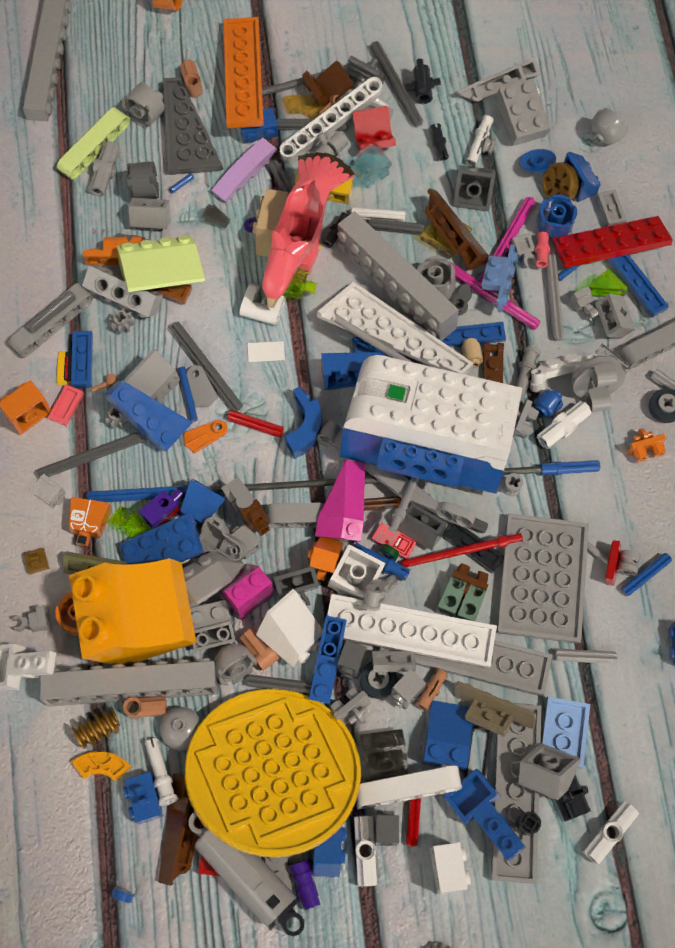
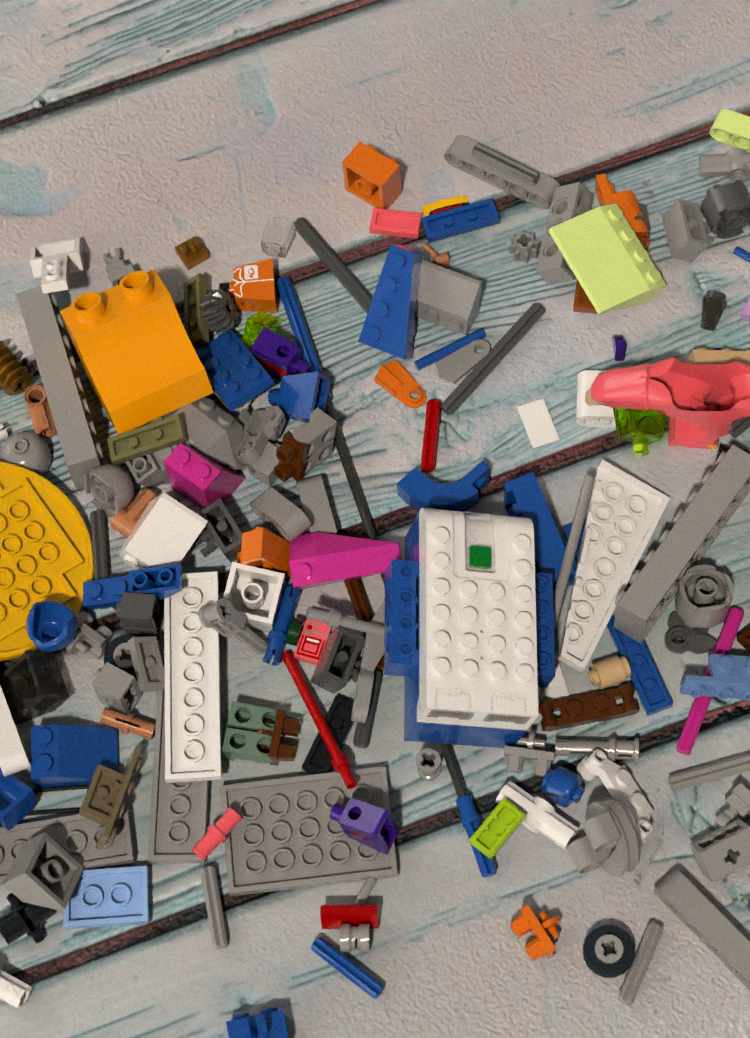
camera: 85 degrees right, 5 degrees down
none -> blue piece [26,600,77,652]
none -> olive plate [107,414,187,465]
none -> coral pin [191,807,242,861]
none -> dark grey gear [199,289,239,333]
none -> light grey beam [250,487,312,542]
none -> dark purple torso [330,798,400,855]
none -> lime plate [468,798,527,860]
none -> dark purple tile [612,335,626,361]

